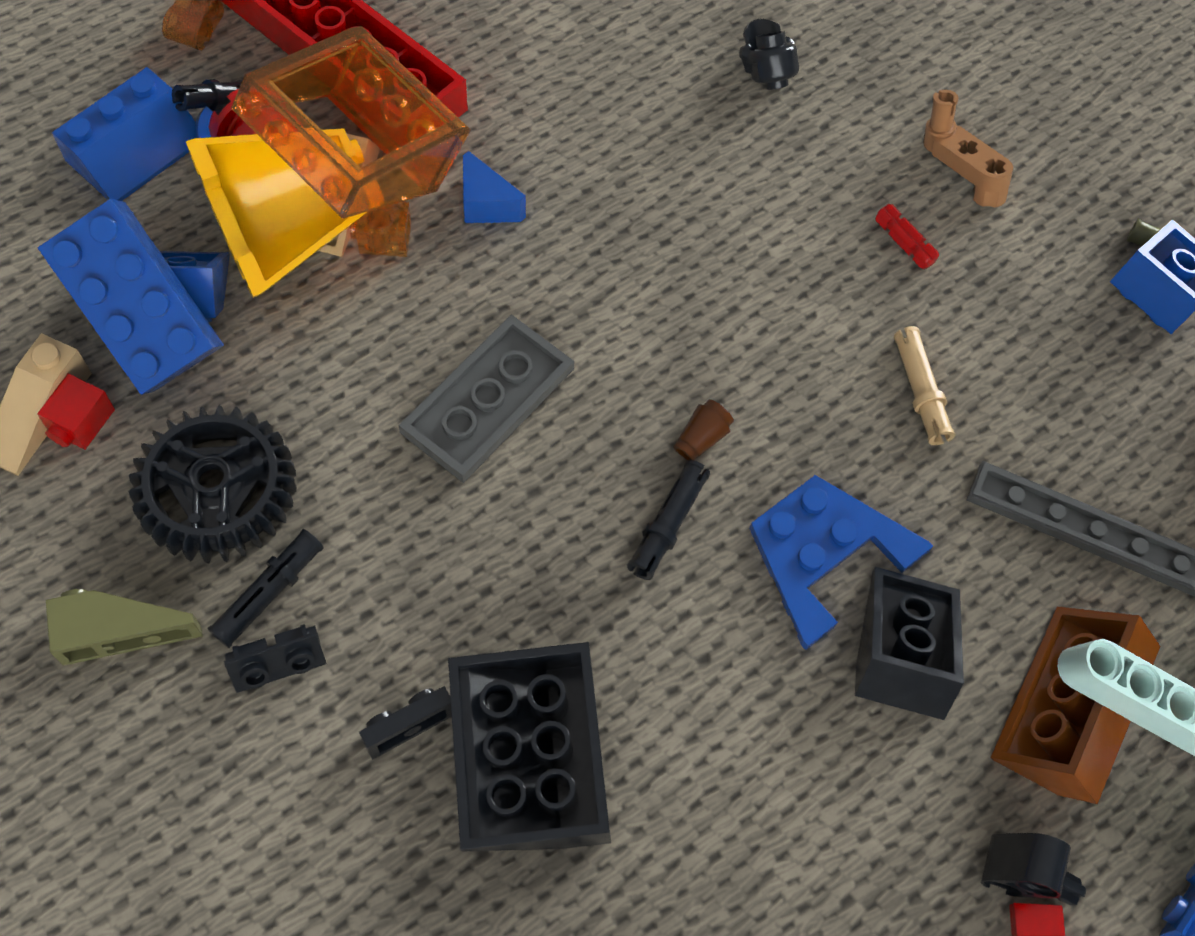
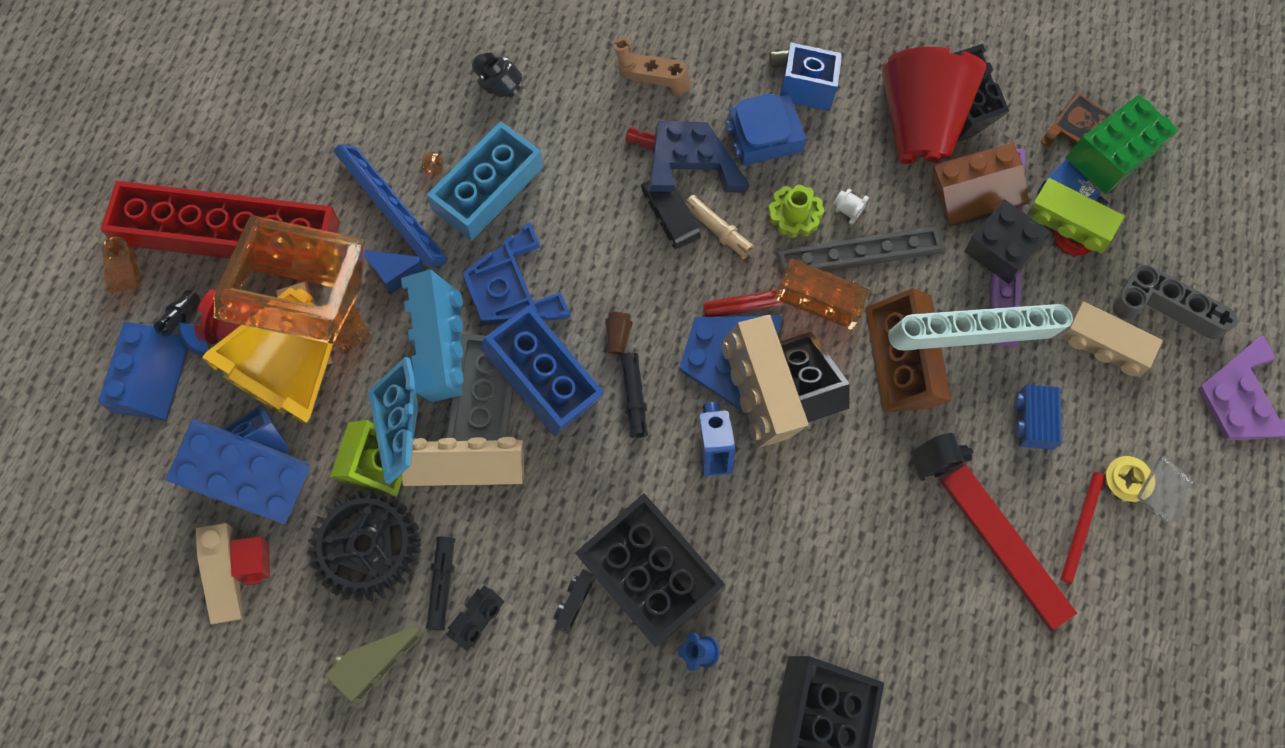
camera: 30 degrees left, 5 degrees up
none -> lime slope [330,420,402,497]
none -> blue tile [333,144,448,266]
none -> dark azure wedge [368,357,418,484]
none -> dark azure wedge [401,269,464,402]
none -> tan brick [402,437,524,486]
none -> clear orange hinge [421,151,444,174]
none -> dark azure brick [427,121,543,241]
none -> blue wing [462,223,571,325]
none -> blue brick [481,305,604,437]
none -> black beam [641,180,701,250]
none -> dark blue wing [648,121,750,193]
none -> blue brick [678,632,720,671]
none -> blue torso [698,402,735,476]
none -> red axle [703,289,785,317]
none -> tan brick [721,315,809,448]
none -> blue brick [725,94,806,166]
none -> lime plant [768,184,824,238]
none -> clear orange brick [774,258,869,329]
none -> white brick [833,189,869,225]

